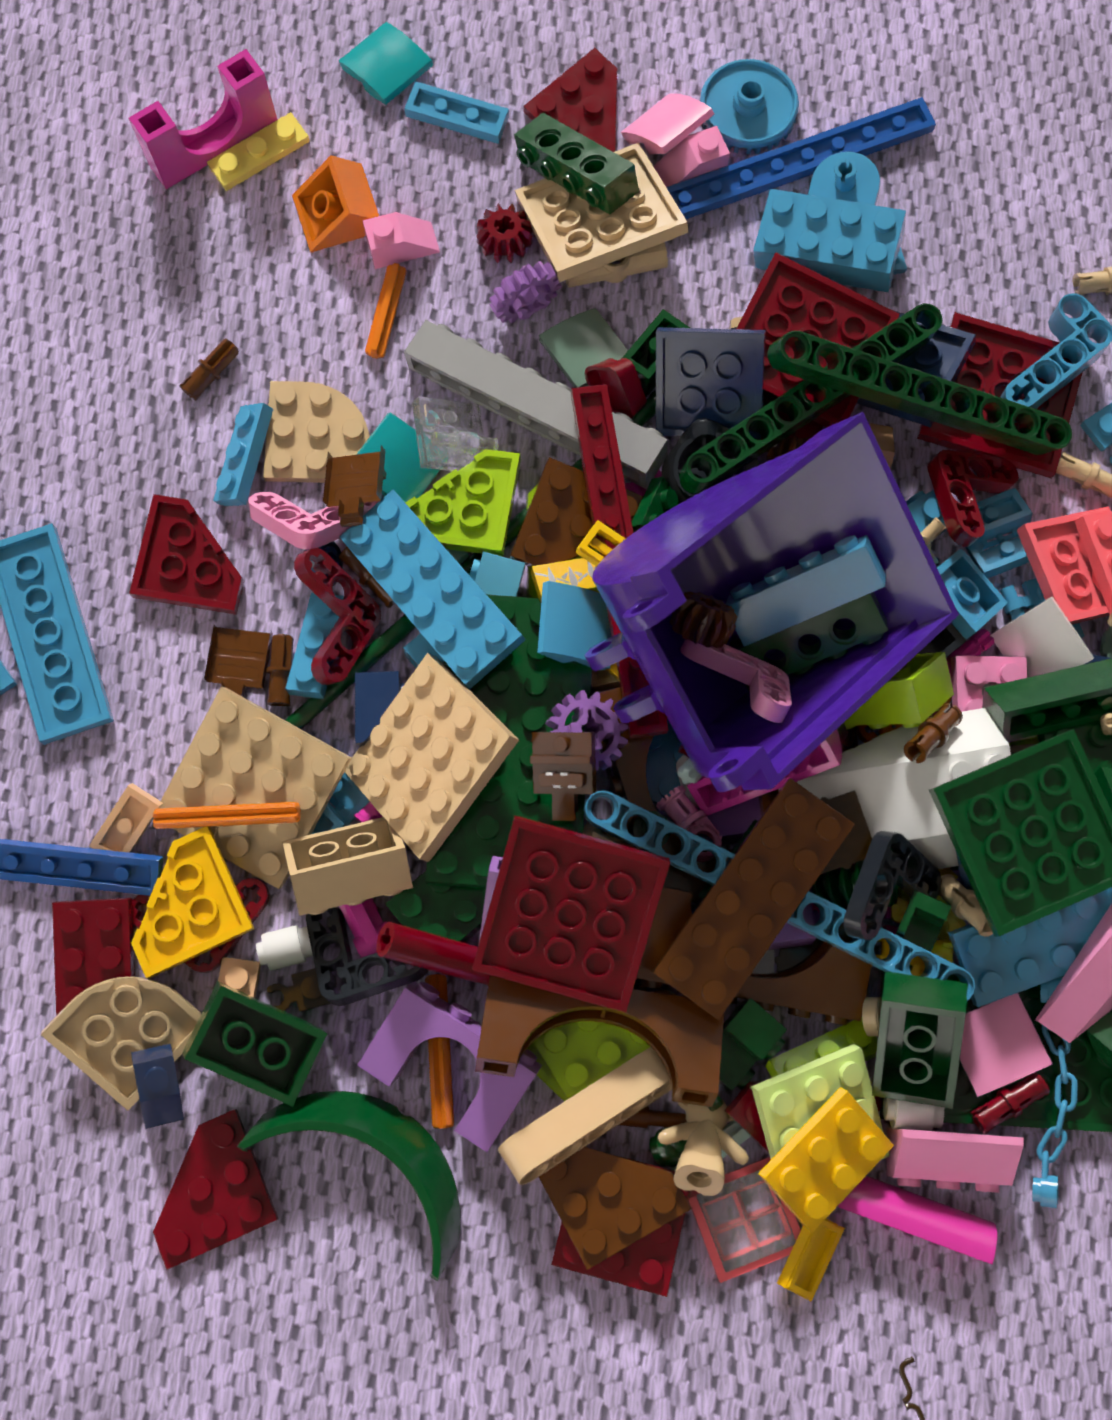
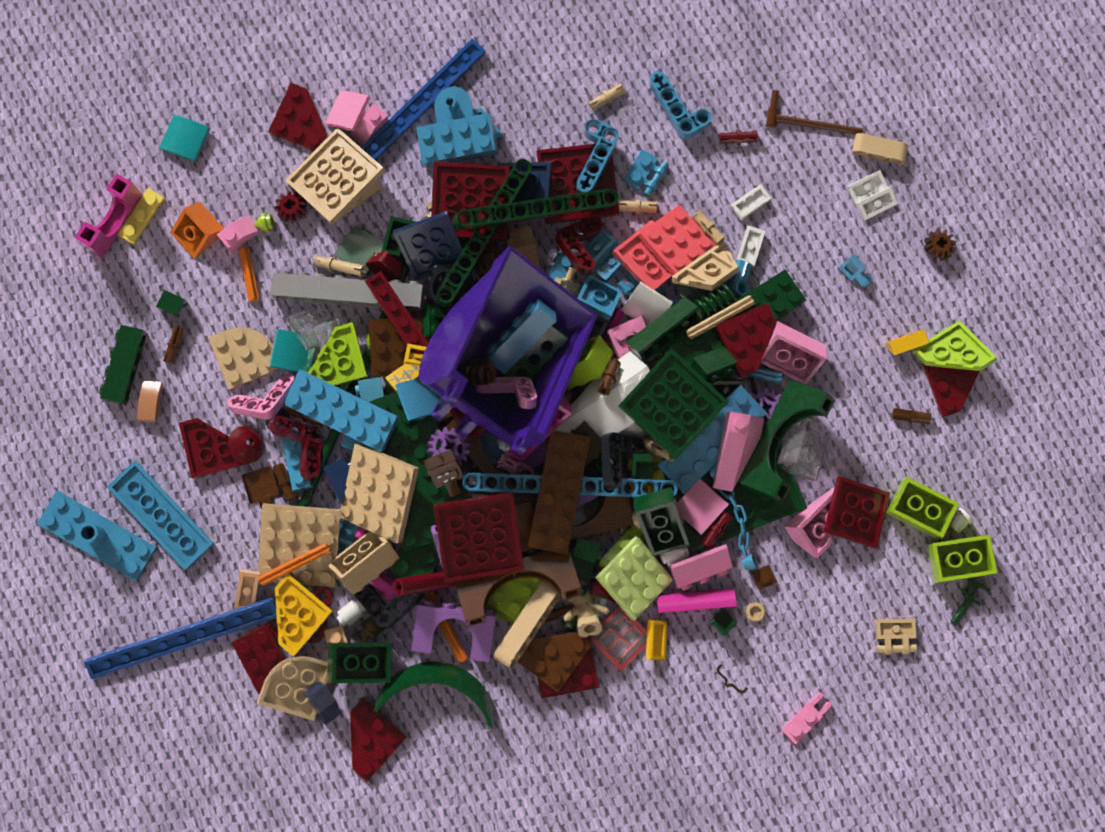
camera: 25 degrees left, 5 degrees up
dark azure plate [213,403,274,507] -> none
reddish brown piece [323,445,387,527] -> none
dark azure plate [404,81,509,144] -> none
medium lavender gear [489,261,562,323] -> none
dark green brick [514,113,639,215] -> none
dark azure wheel [700,59,799,155] -> none
yellow plate [758,1087,894,1233] -> none
none -> dark green brick [99,325,147,406]
none -> nougat slope [137,381,163,422]
none -> dark green panel [156,290,188,316]
none -> dark red dish [228,426,265,464]
none -> lime plate [254,213,275,232]
none -> tan pin [313,255,367,277]
none -> dark green panel [708,608,738,636]
none -> tan tile [745,602,765,622]
none -> reddish brown plate [751,565,777,590]

